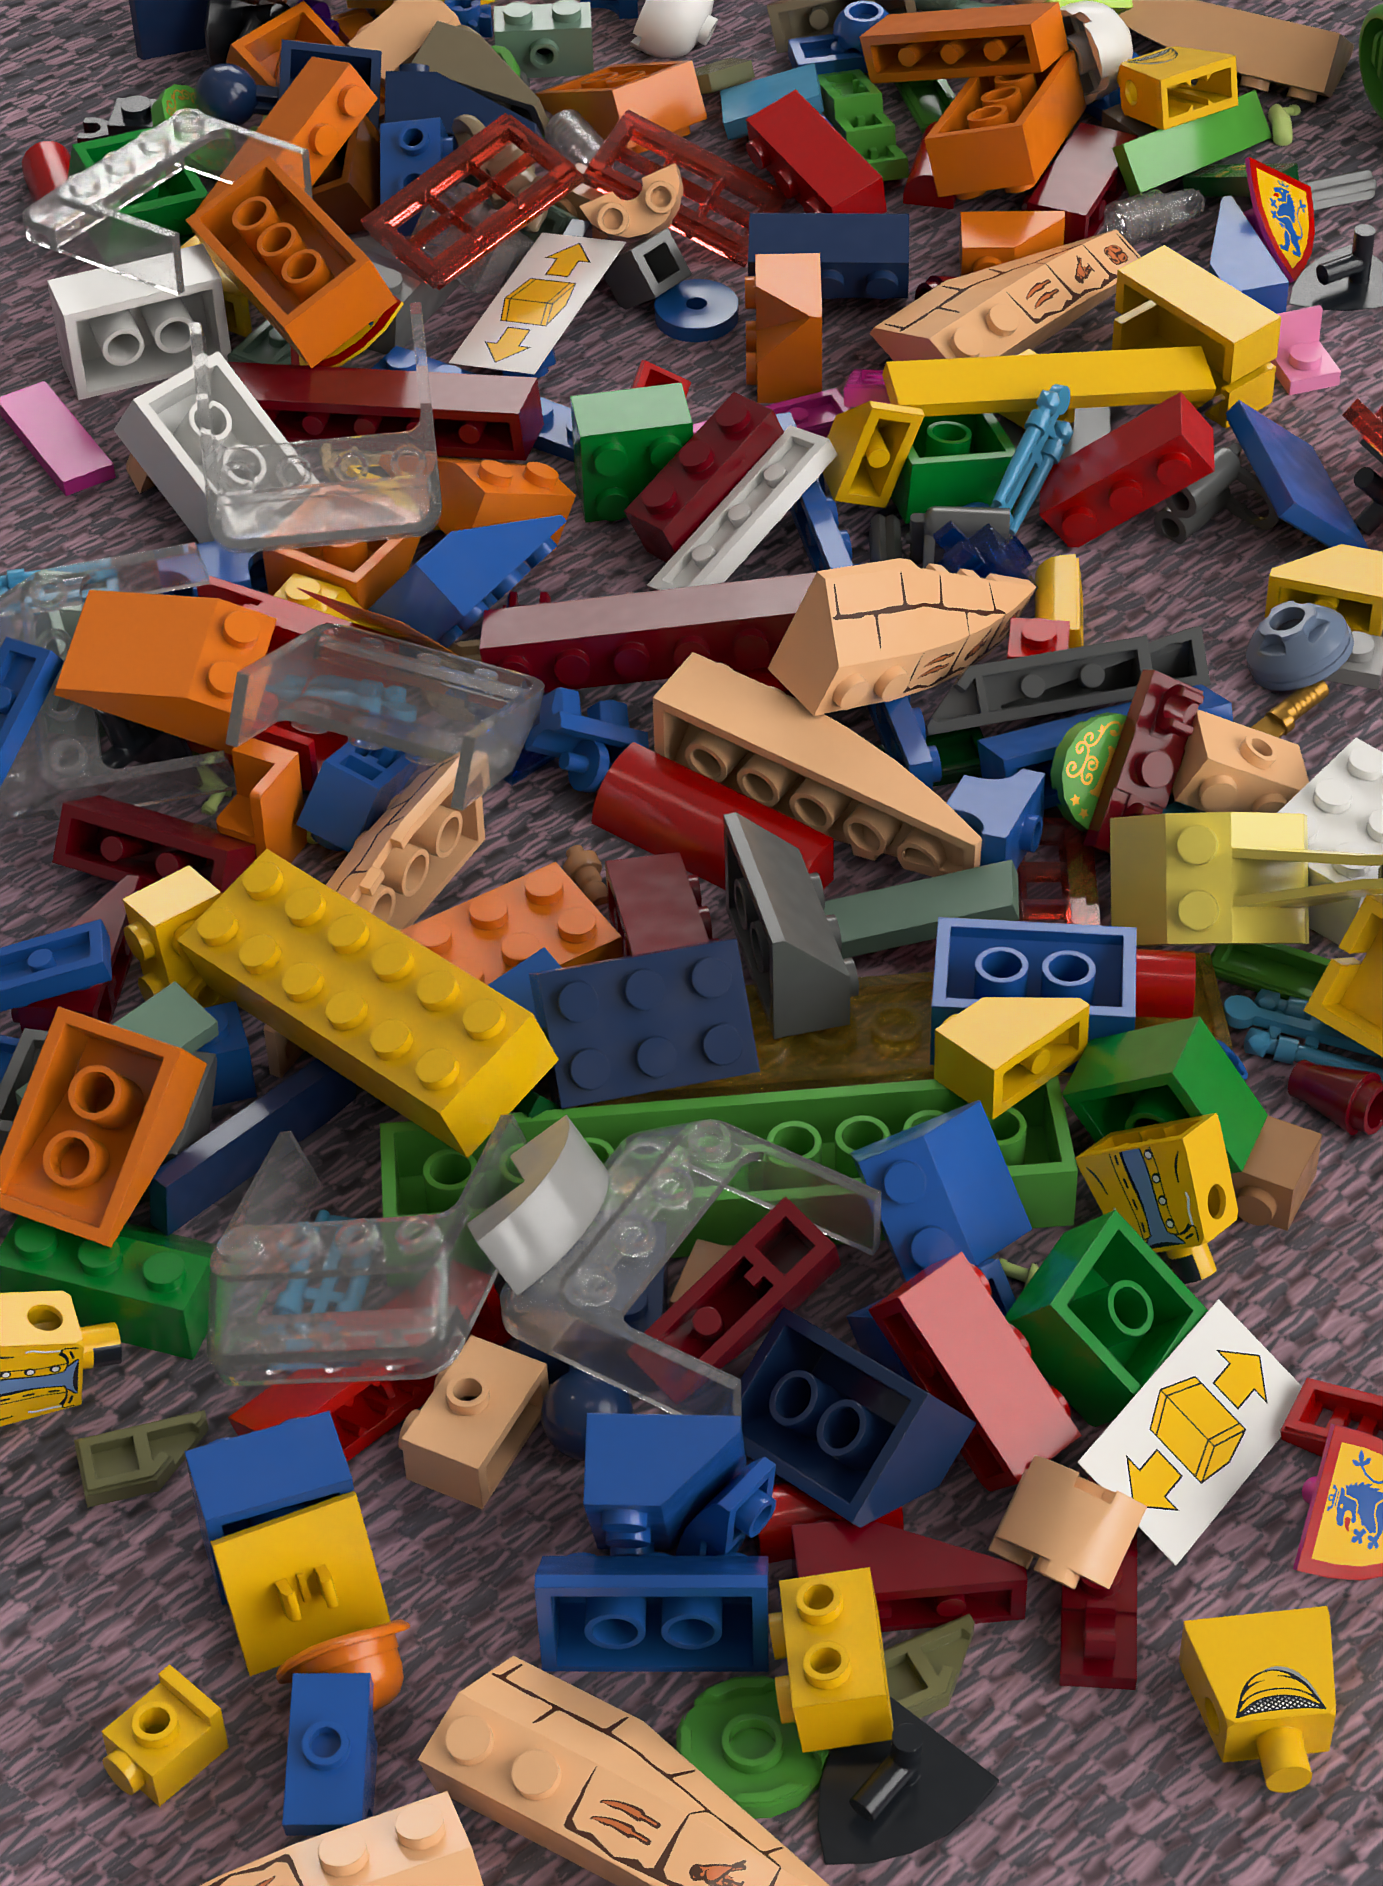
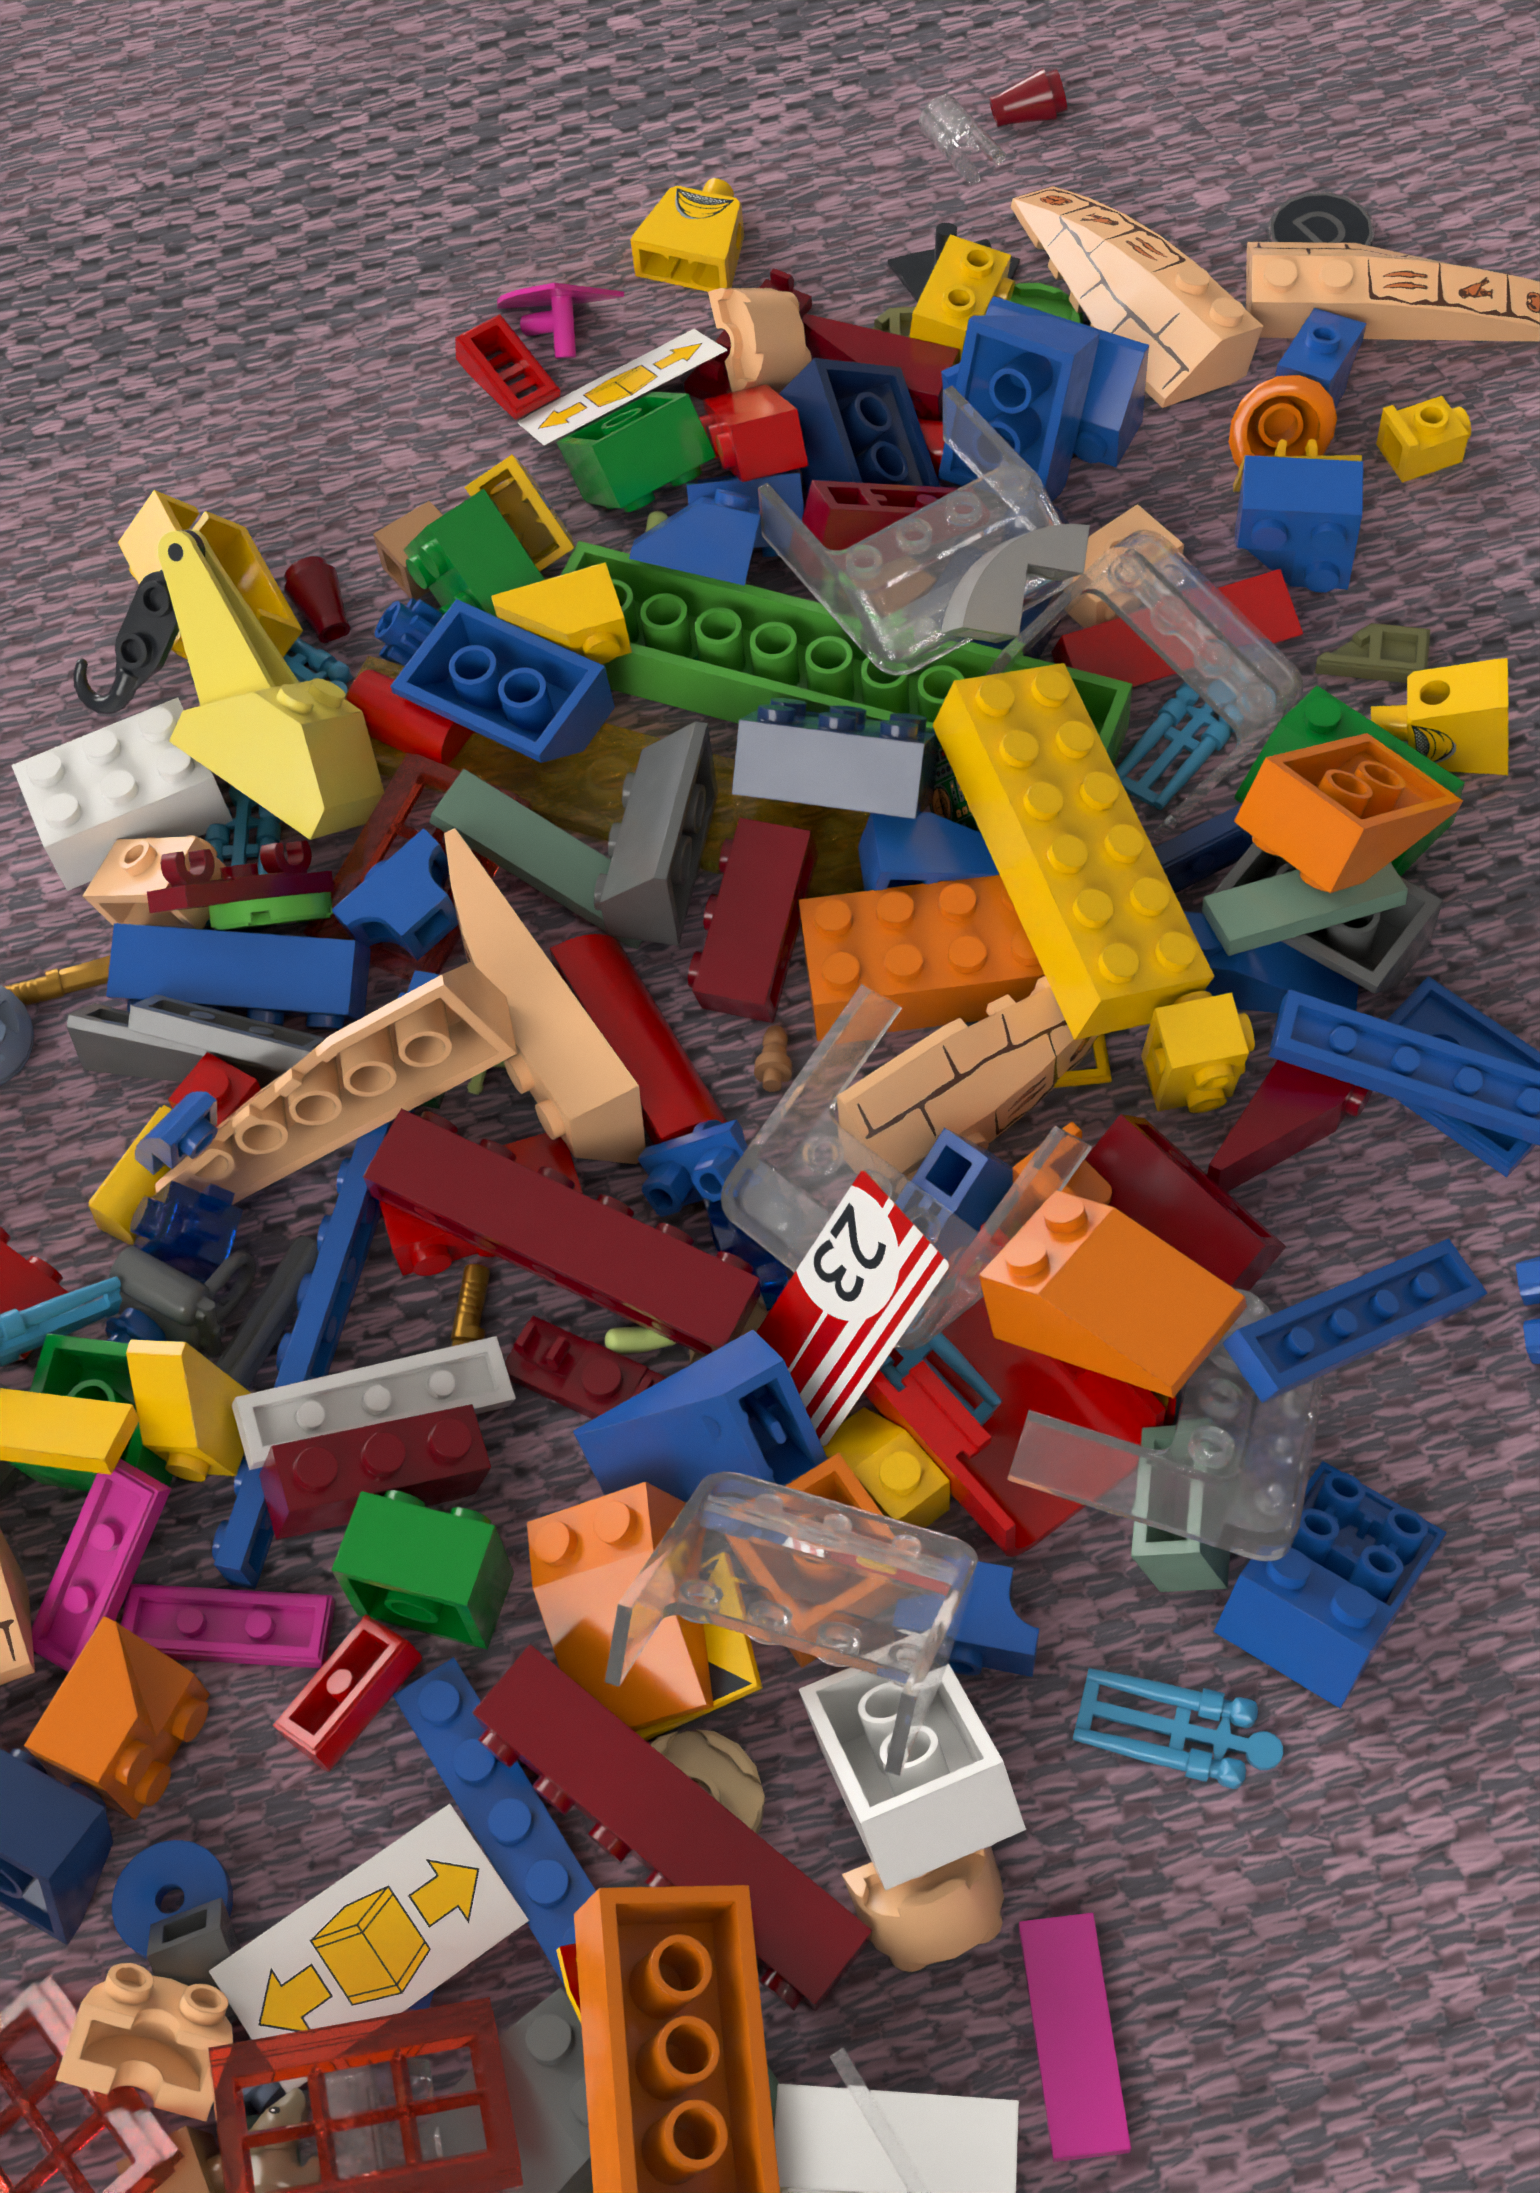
camera: 150 degrees left, 15 degrees up
none -> blue slope [135,1091,218,1175]

